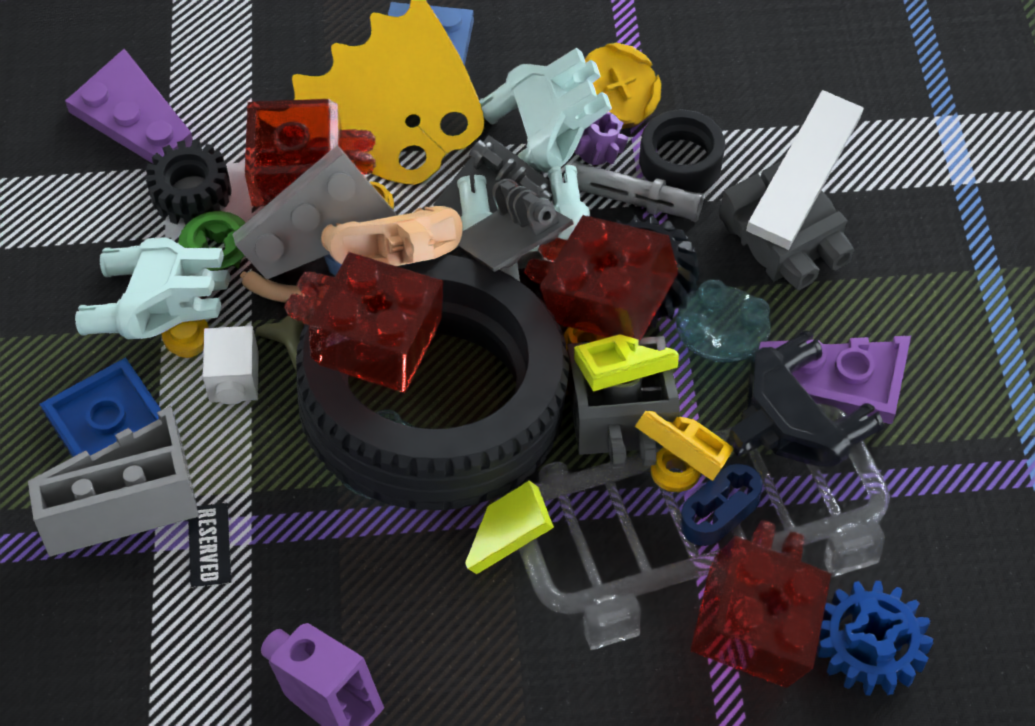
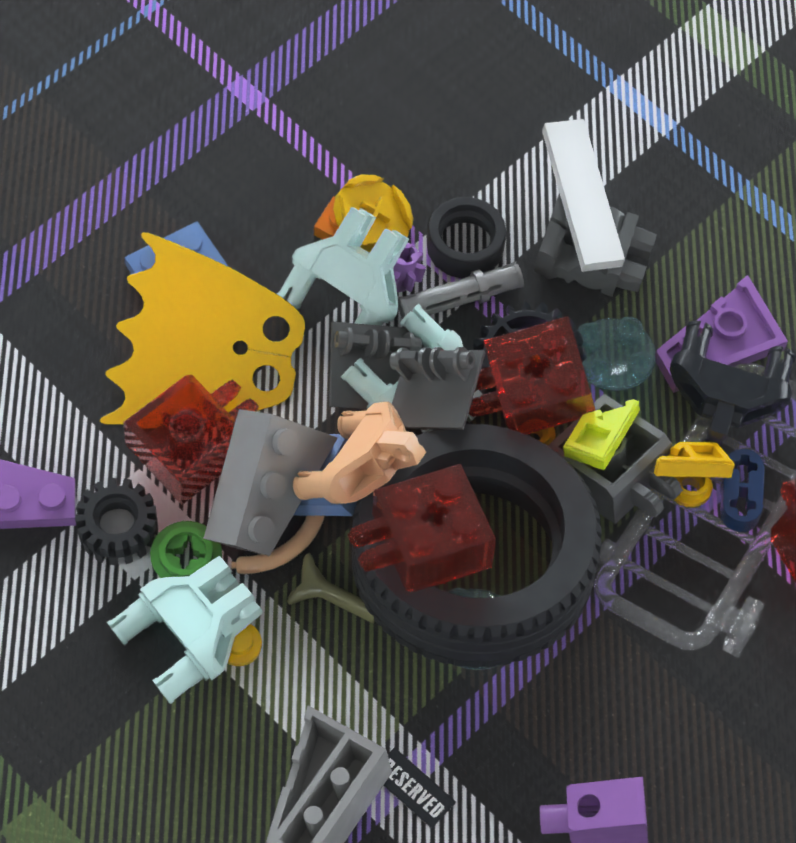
camera: 45 degrees left, 5 degrees up
blue tile [40,357,161,457] -> none
white brick [203,326,259,405] -> none
neon yellow tile [465,481,554,574] -> none

